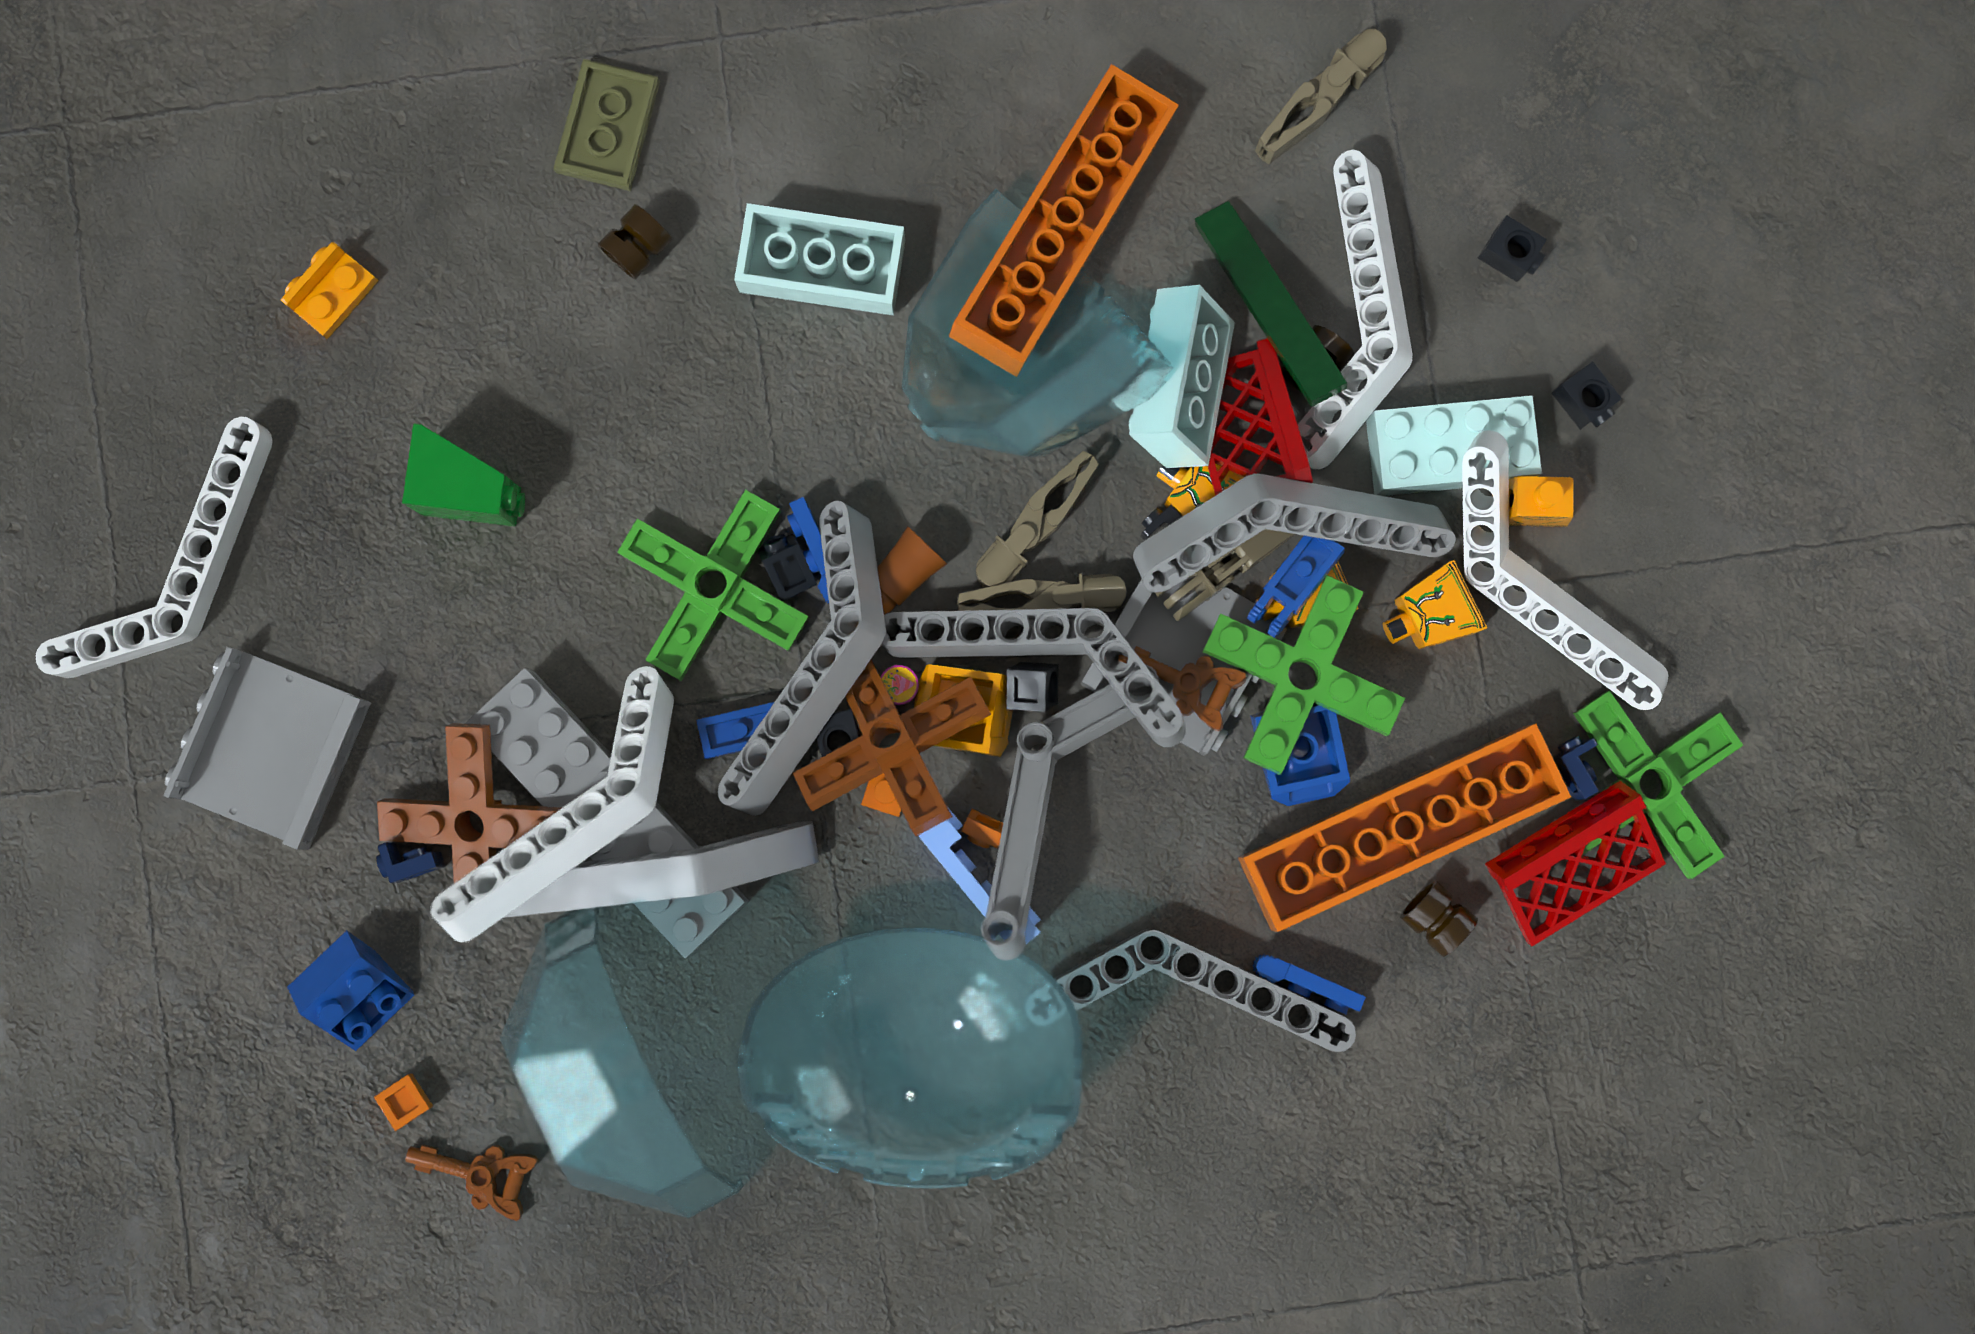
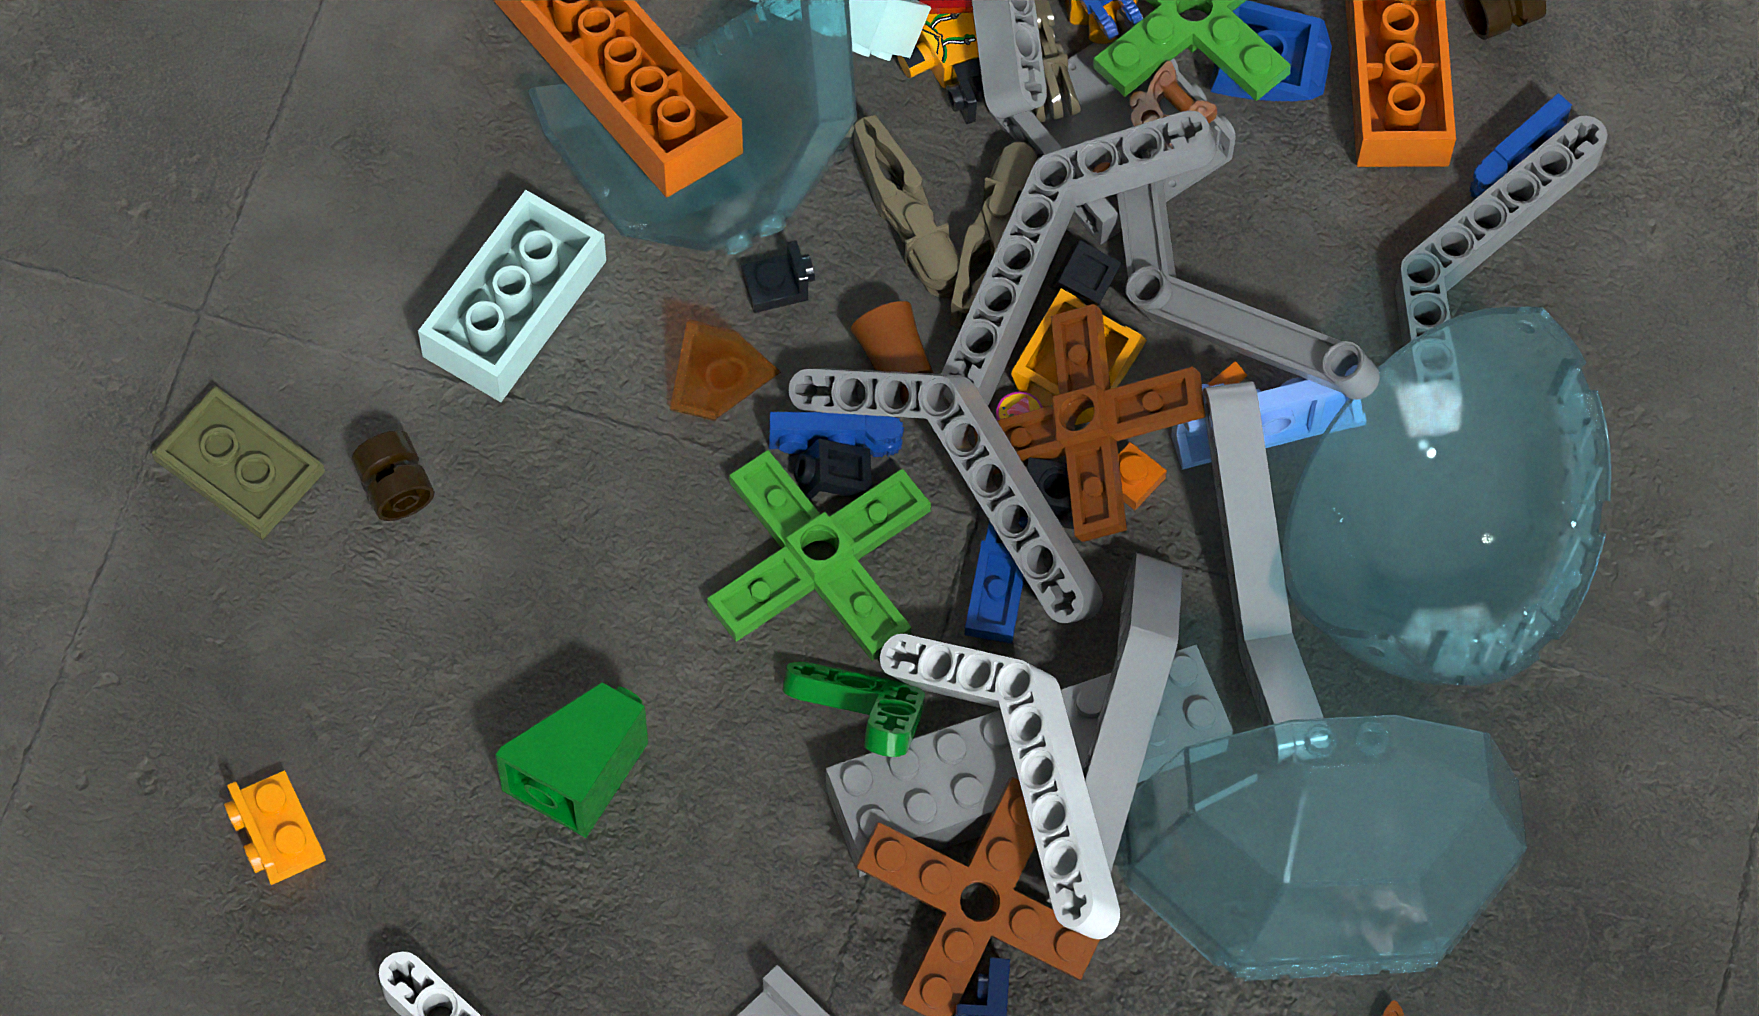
camera: 65 degrees left, 20 degrees down
none -> clear orange slope [670,319,781,421]
none -> black bracket [742,240,815,313]
none -> green beam [782,662,925,757]
none -> light grey beam [1203,381,1330,765]

